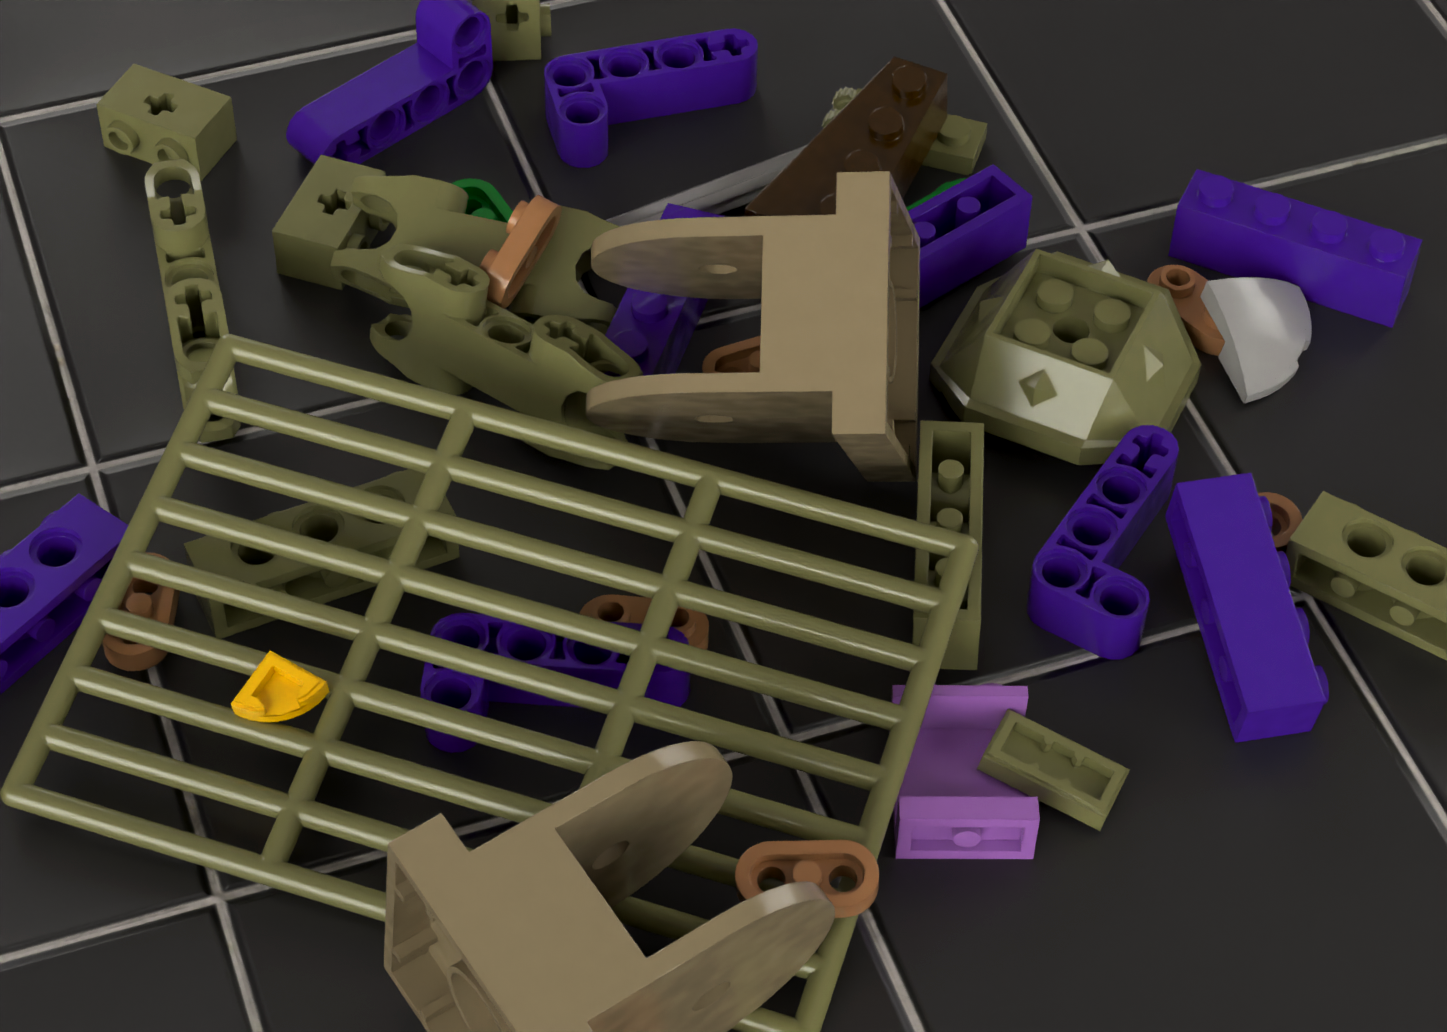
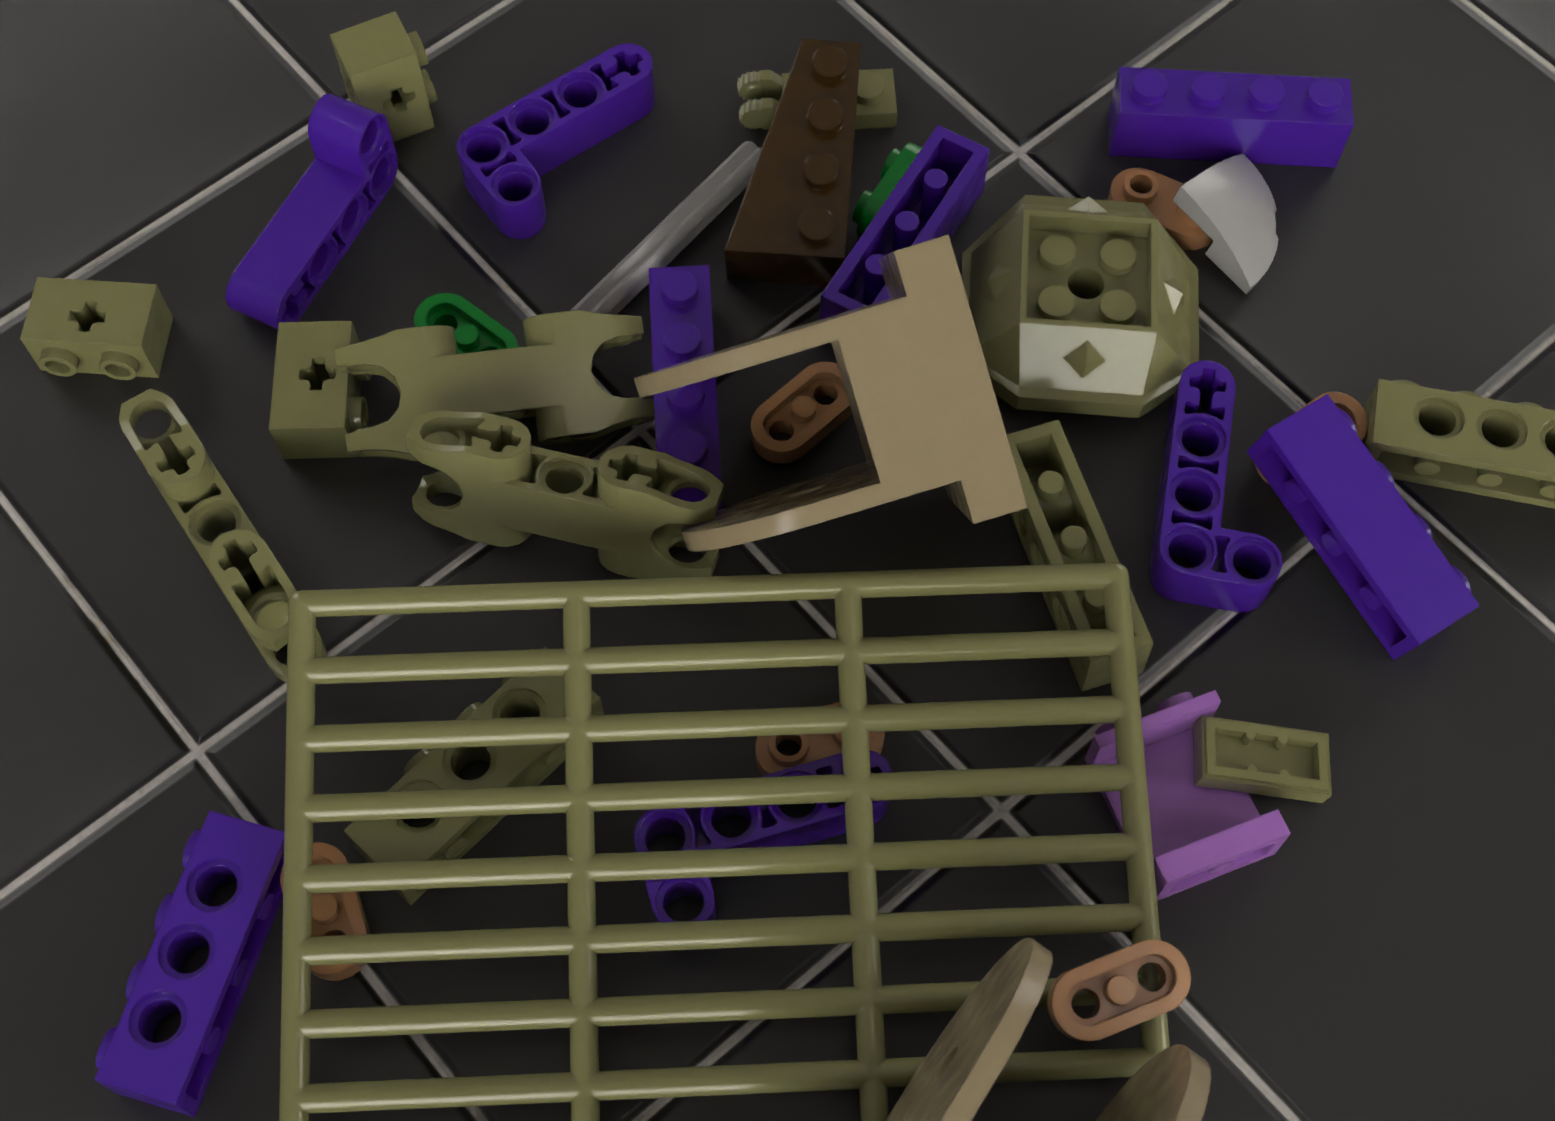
camera: 20 degrees left, 15 degrees up
yellow tile [231,650,330,722] -> none
medium nougat plate [479,195,562,309] -> none

